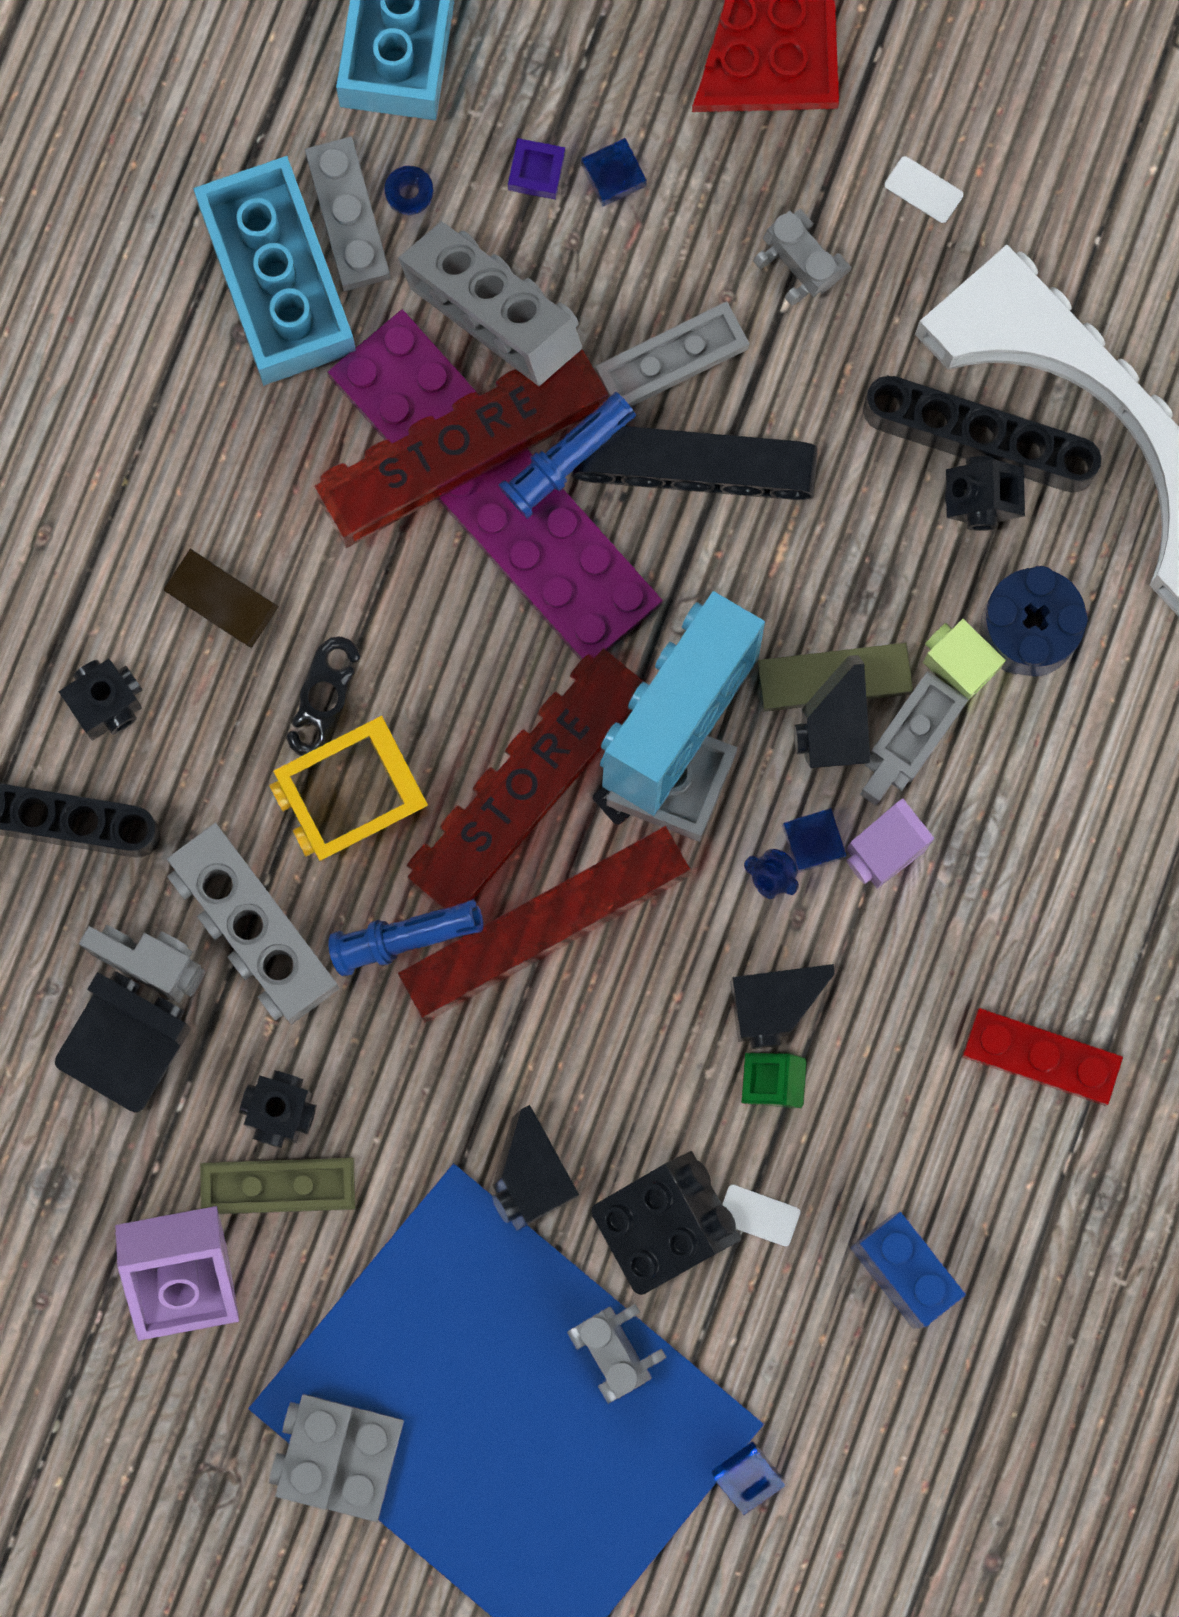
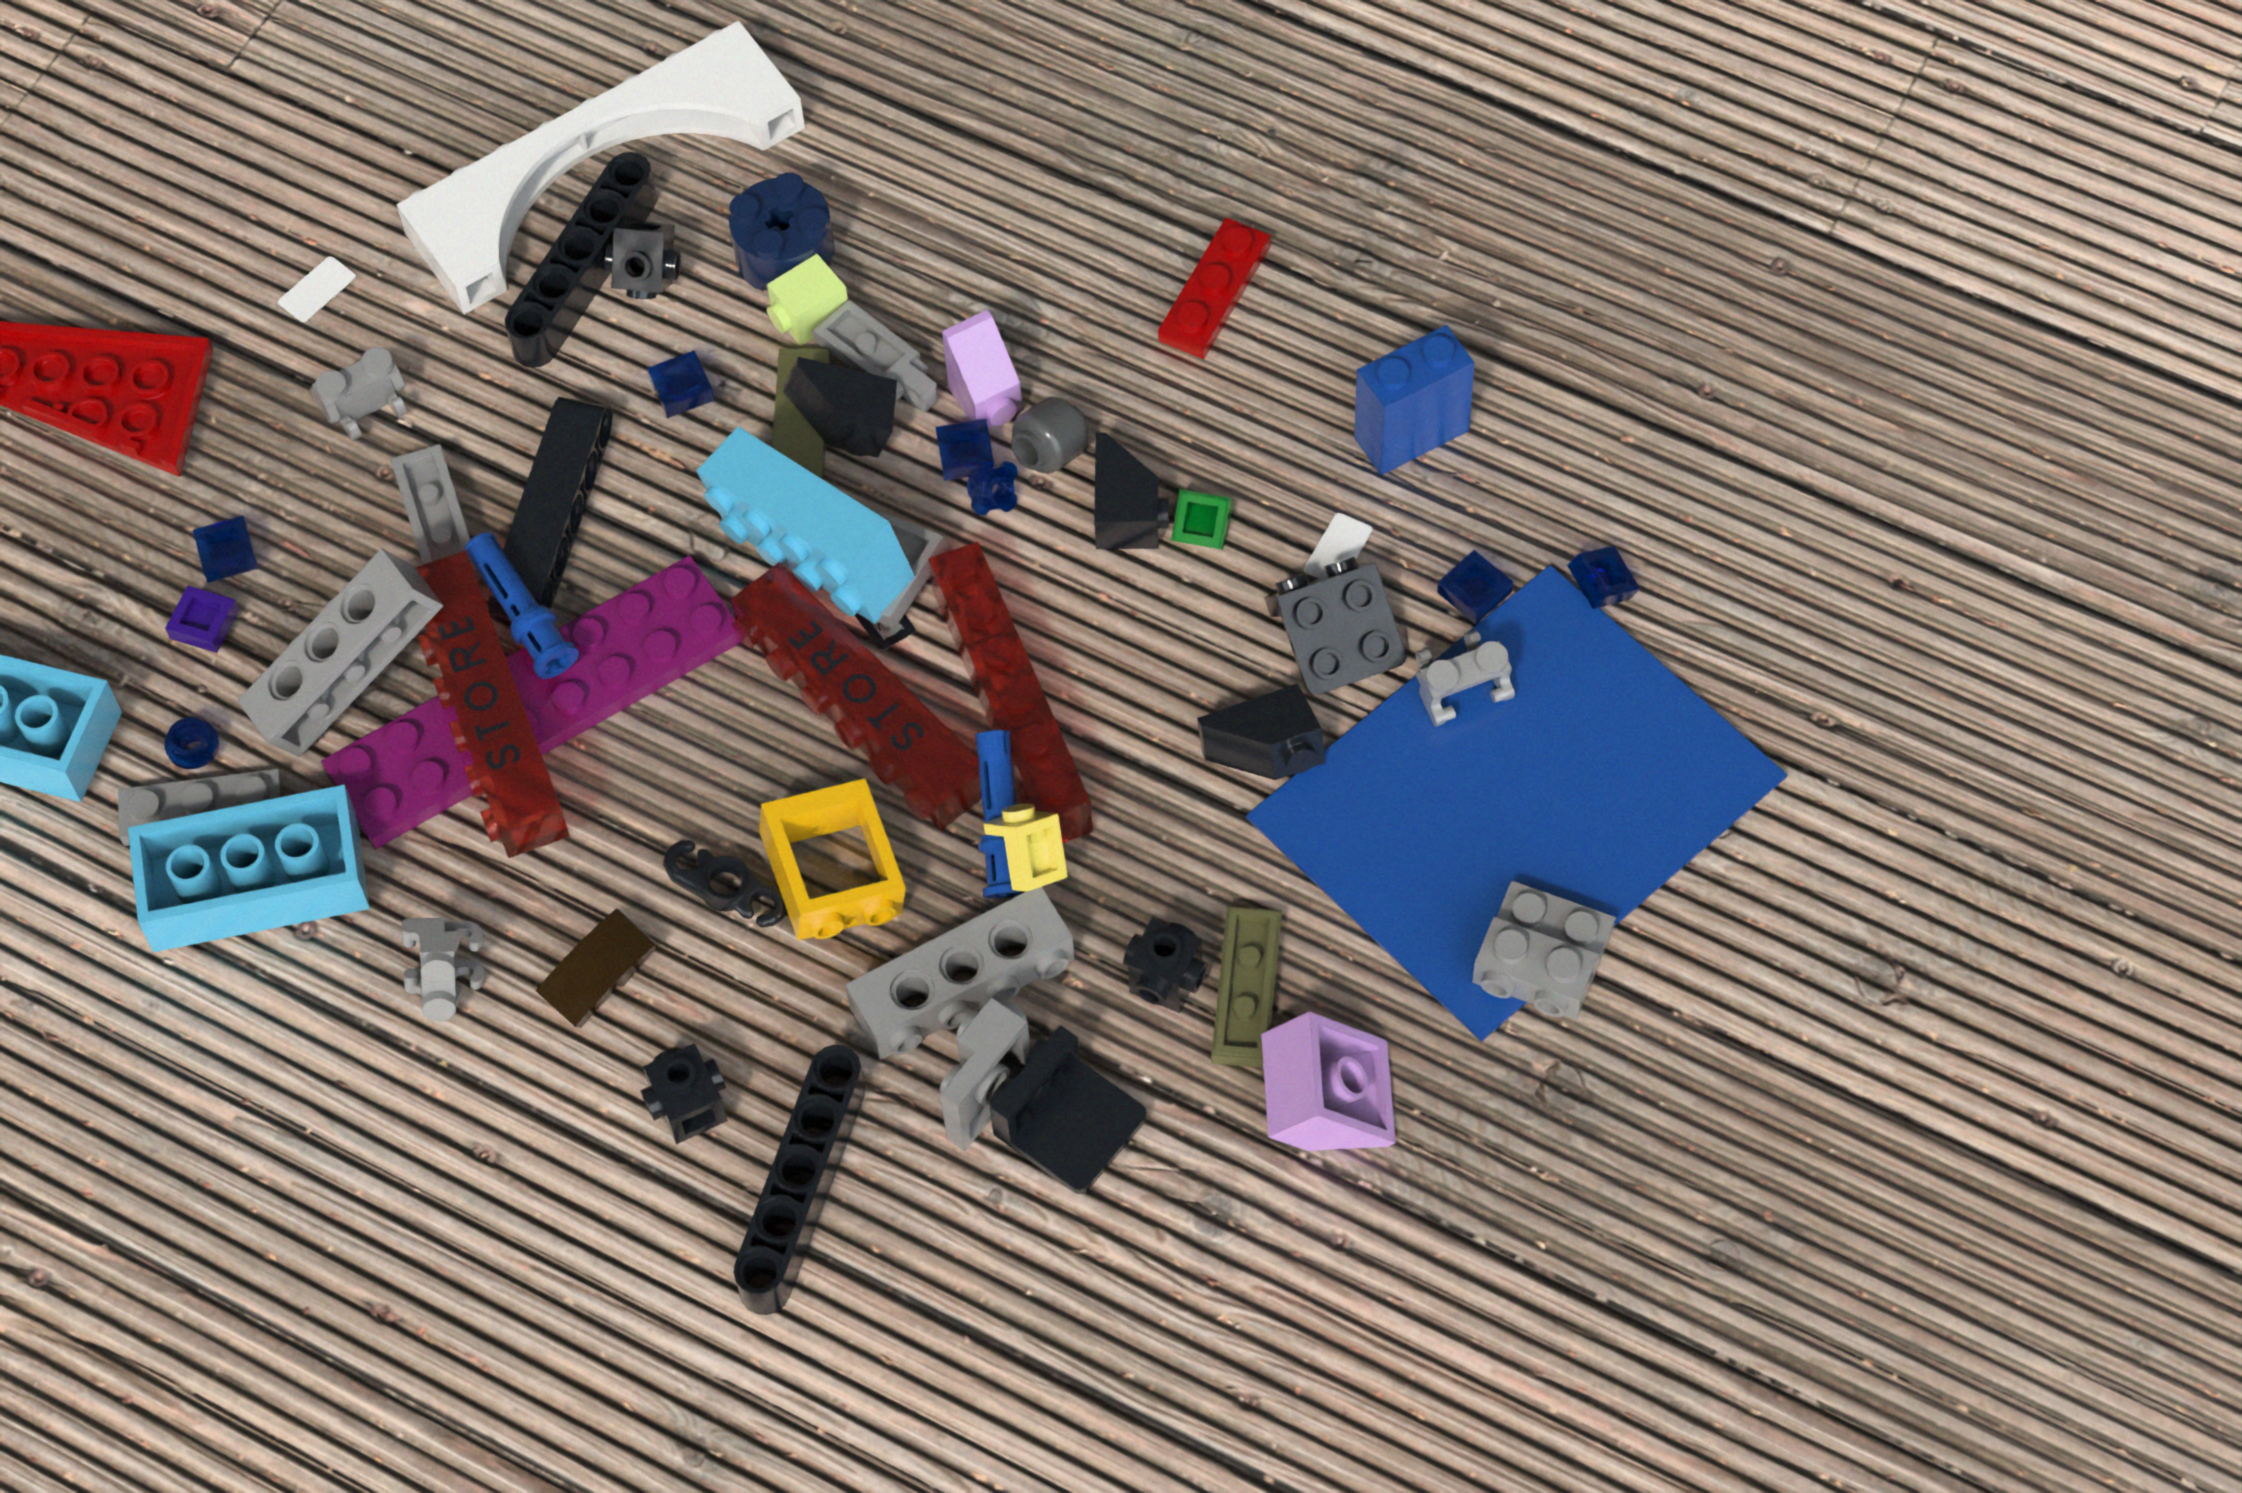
camera: 75 degrees left, 20 degrees down
none -> light grey piece [402,918,485,1021]
none -> clear blue plate [647,350,715,418]
none -> light yellow bracket [983,803,1068,892]
none -> dark grey head [1011,397,1088,474]
none -> clear blue plate [1437,550,1513,625]

